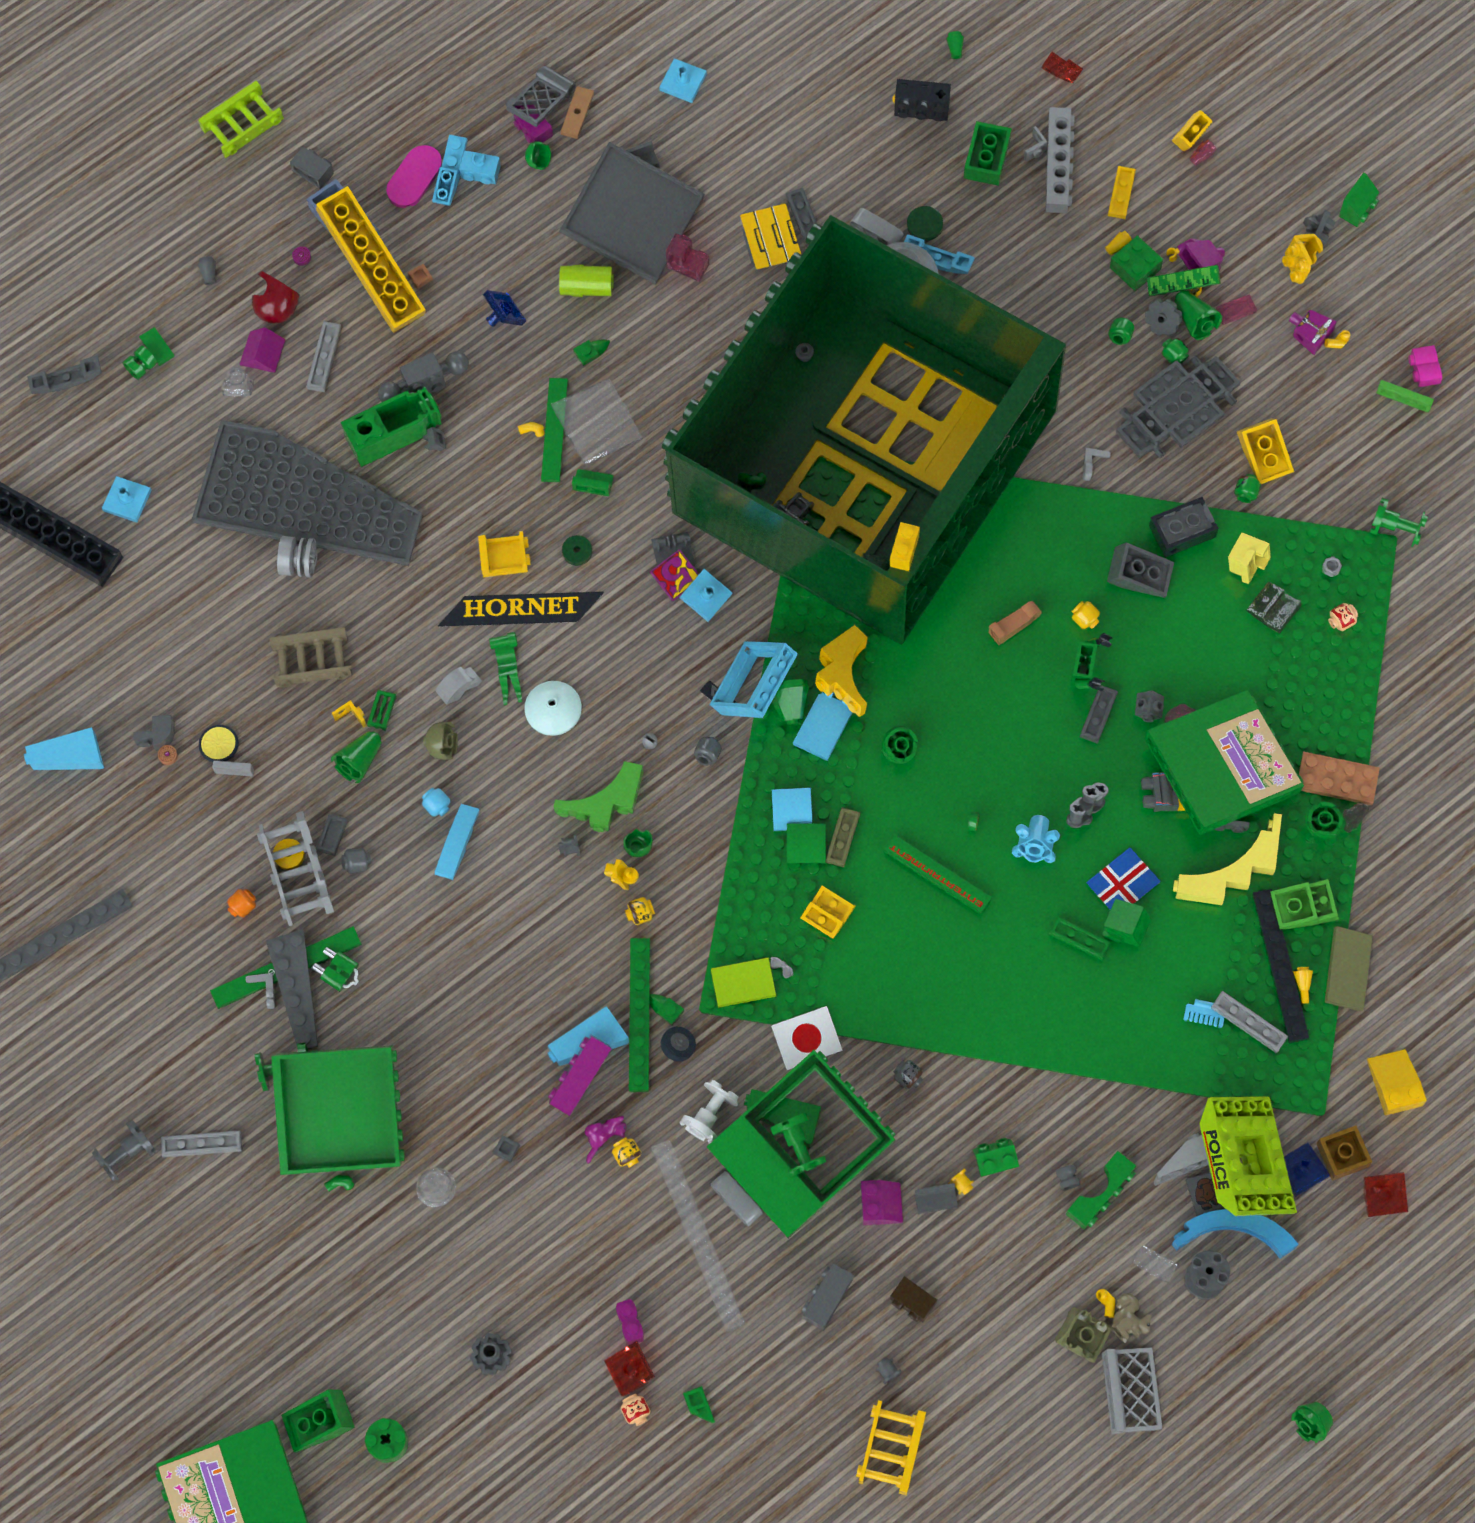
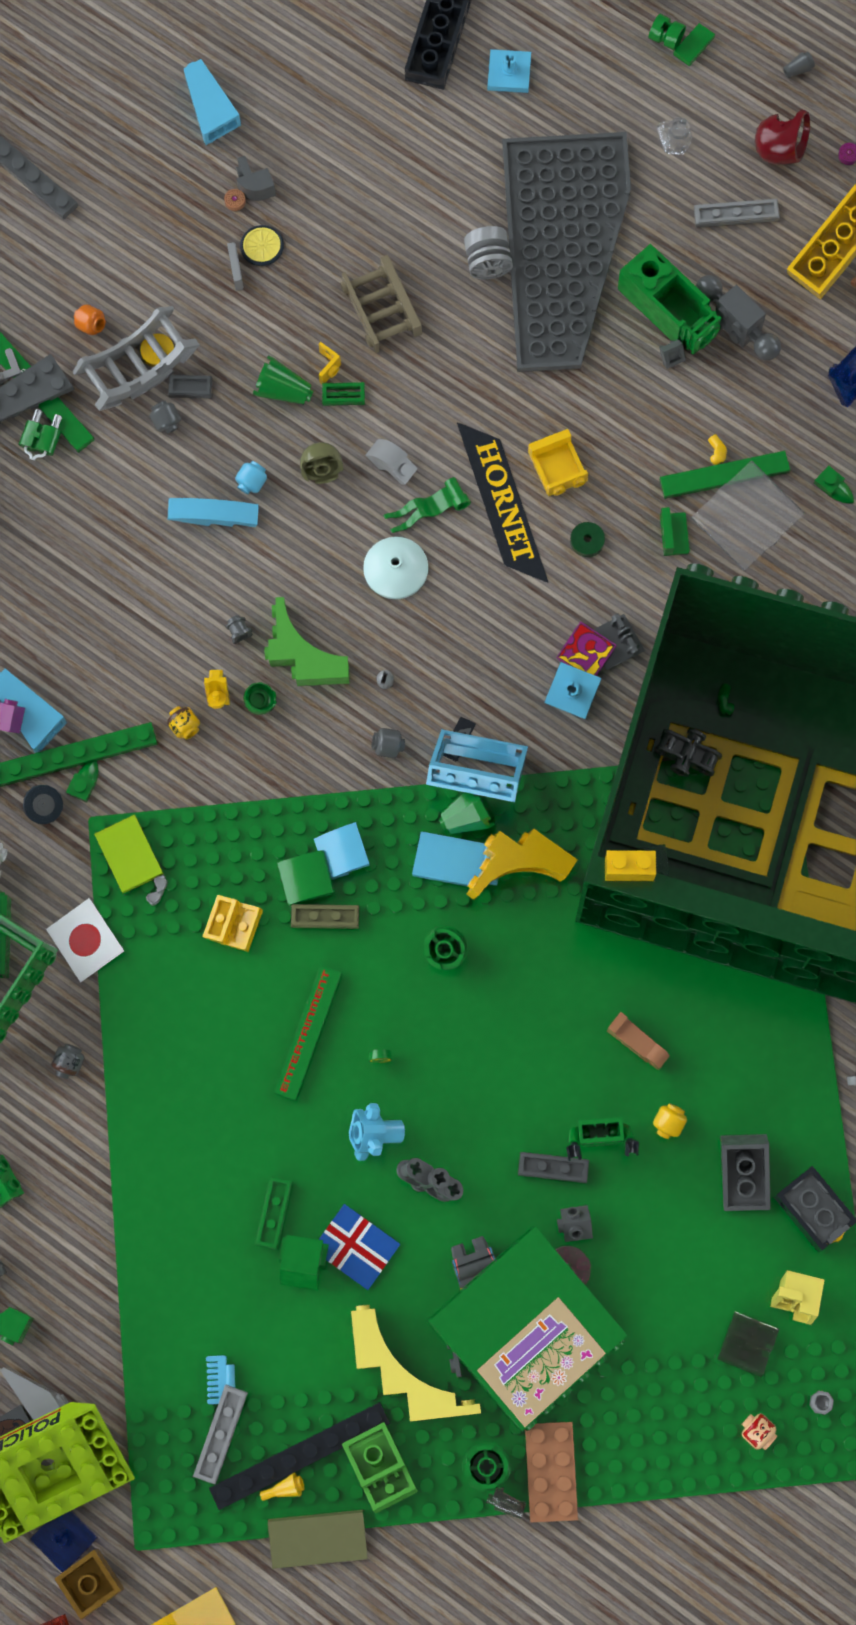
camera: 75 degrees right, 5 degrees up
magenta slope [240,327,286,373] -> none

